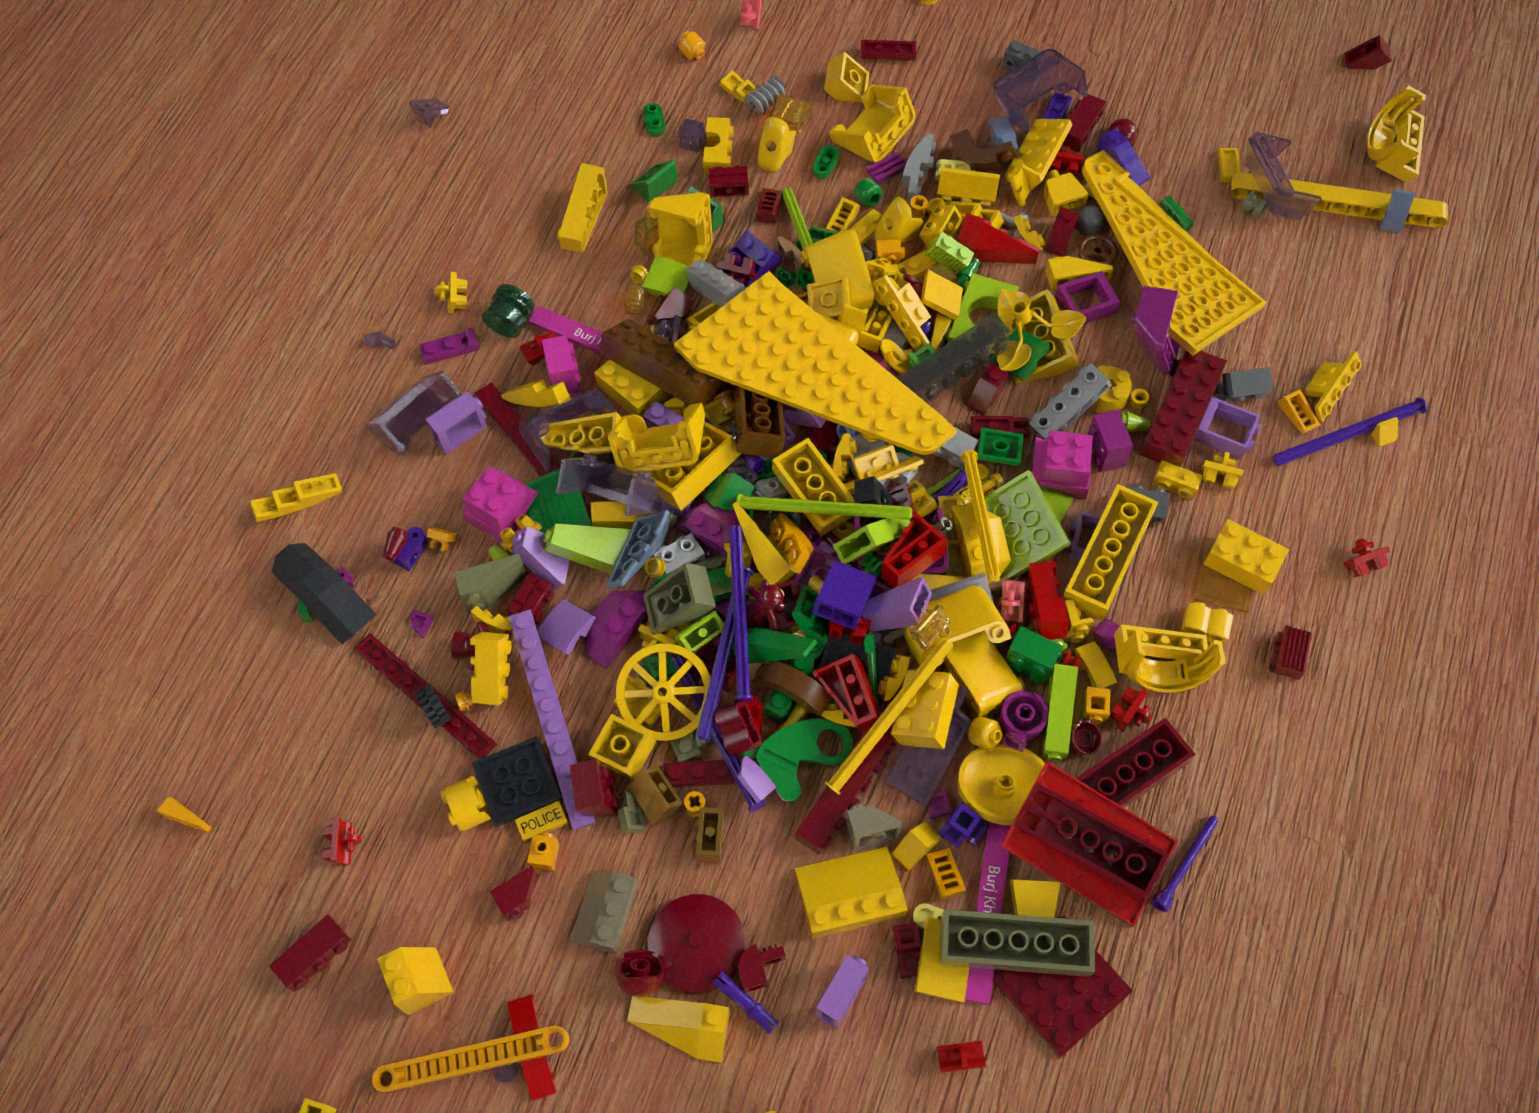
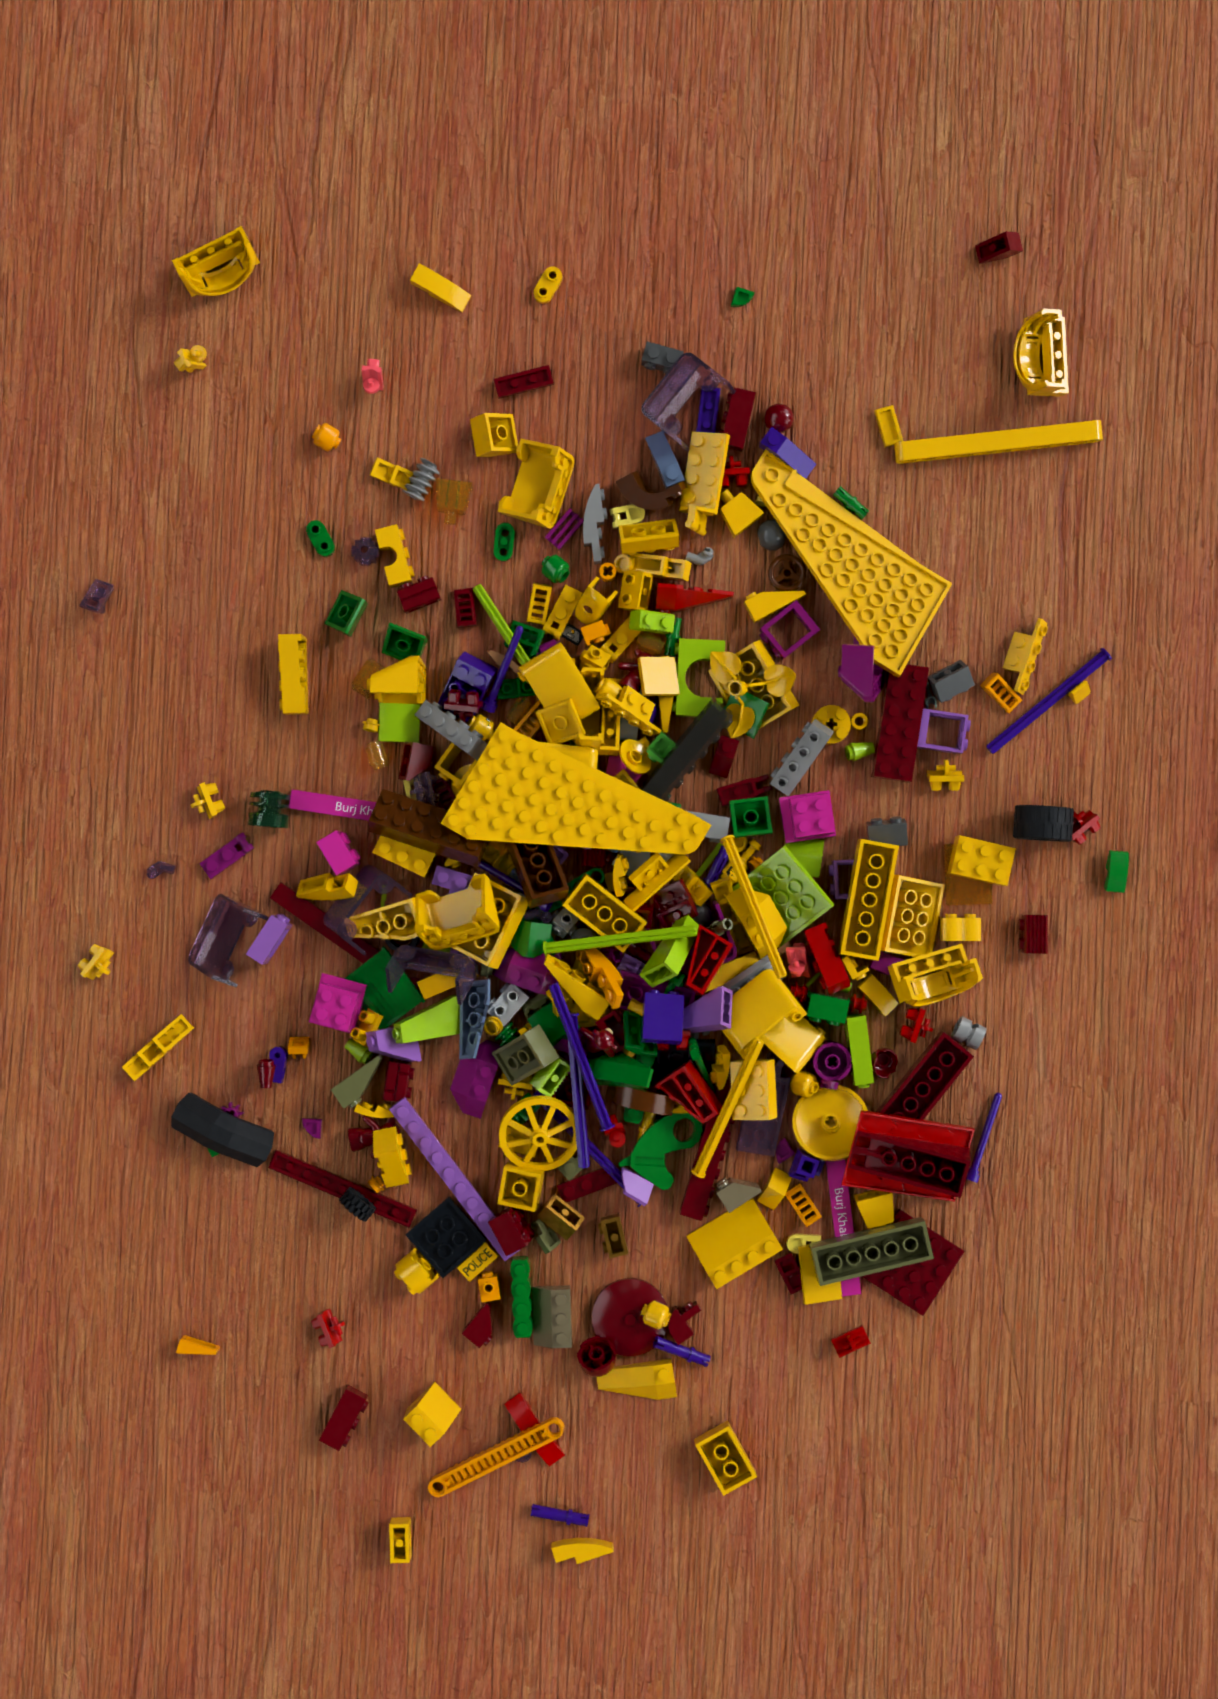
camera: 20 degrees left, 25 degrees up
red hips [519,331,555,365] -> none
medium lavender slope [537,600,596,655] -> none
light orange bush [684,791,706,818] -> none
dark red brick [714,701,762,756] -> none
yellow piece [758,117,796,172] -> none
medium lavender window [816,955,869,1030] -> none
black brick [854,476,893,523] -> none
clear yellow hips [908,604,950,650] -> none
yellow slope [1013,214,1045,252] -> none
dark red slope [1045,207,1079,257] -> none
light orange brick [1083,686,1110,724] -> none
magenta brick [1087,410,1133,472] -> none
yellow bracket [1152,460,1203,500] -> none
olive wheel [1241,192,1268,219] -> none
windscreen [1245,132,1322,220] -> none
sand blue slope [1380,189,1415,233] -> none
none -> yellow hips [78,944,114,980]
none -> dark purple piece [482,626,523,713]
none -> green brick [510,1256,533,1338]
none -> yellow head [641,1300,671,1329]
none -> green tile [731,287,755,307]
none -> yellow slope [881,874,945,957]
none -> light grey wheel [951,1016,987,1050]
none -> black tyre [1013,805,1074,842]
none -> green slope [1104,850,1129,893]

